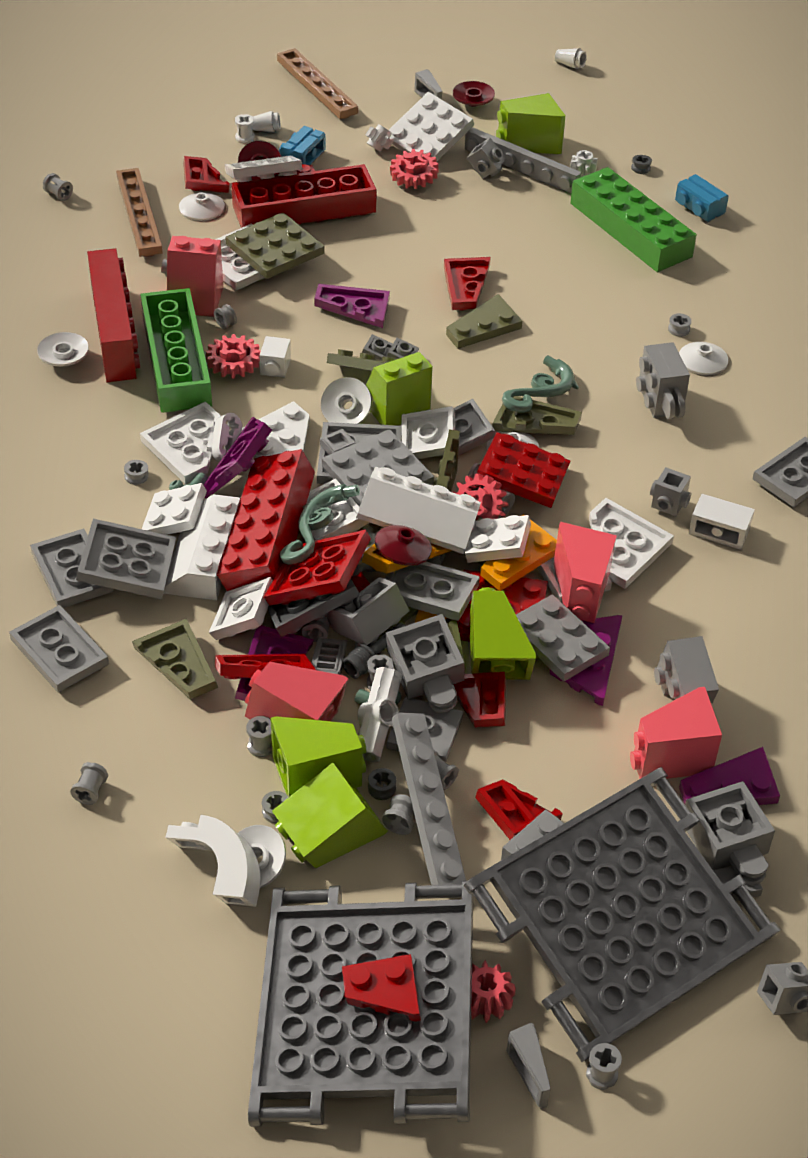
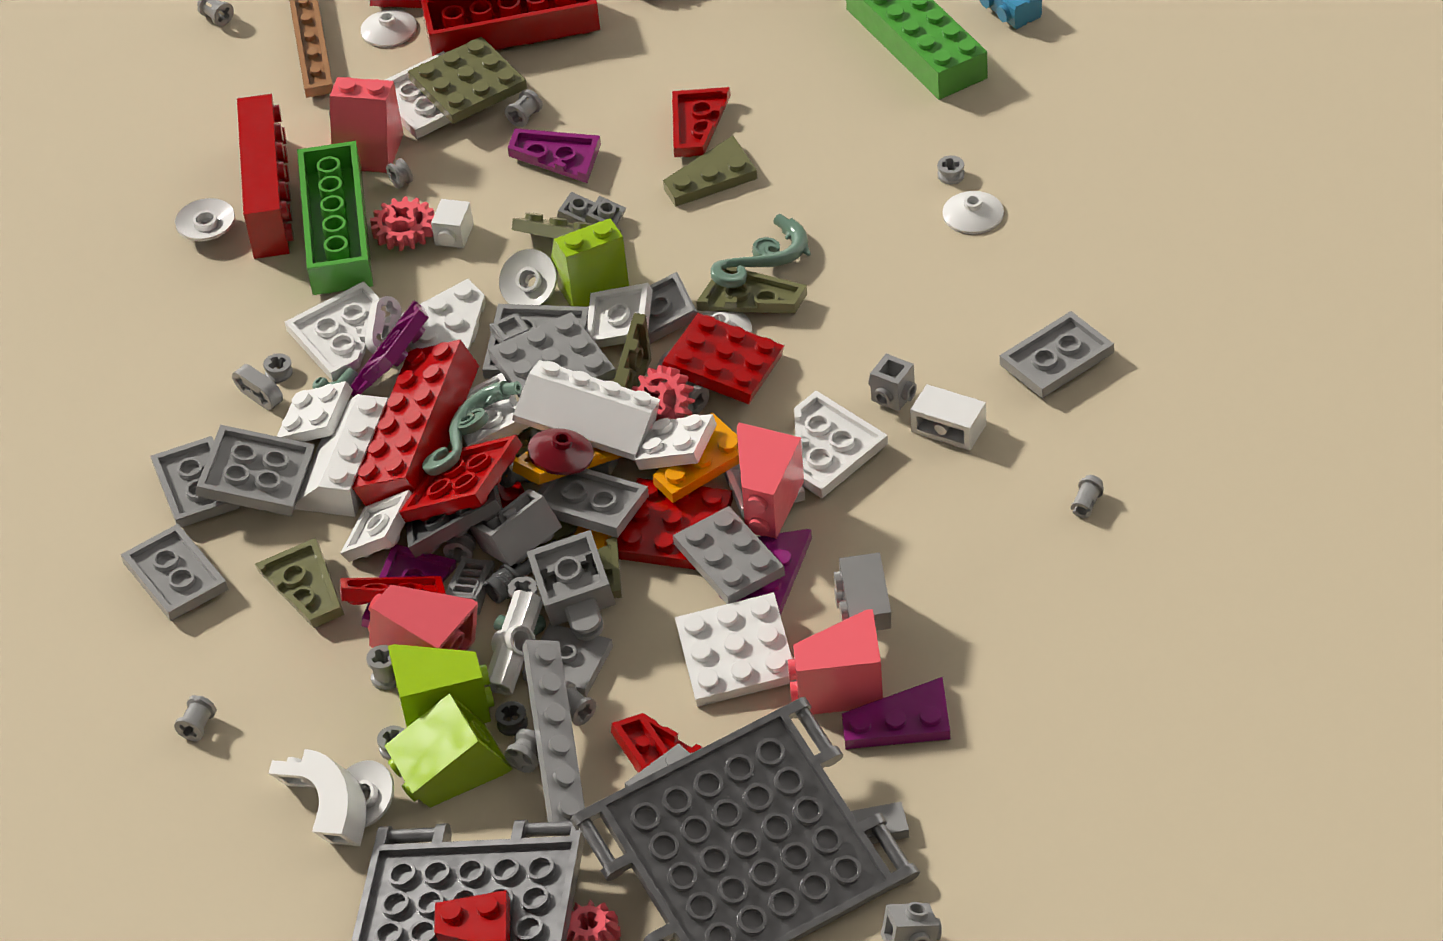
camera: 10 degrees right, 0 degrees up
red wing [453,671,506,728] -> none
lime slope [470,587,536,680] -> none
light grey brick [636,342,690,419] -> none
light grey brick [685,781,775,885] -> none
none -> light grey beam [232,364,283,410]
none -> light grey bush [505,89,543,127]
none -> white plate [675,593,796,707]

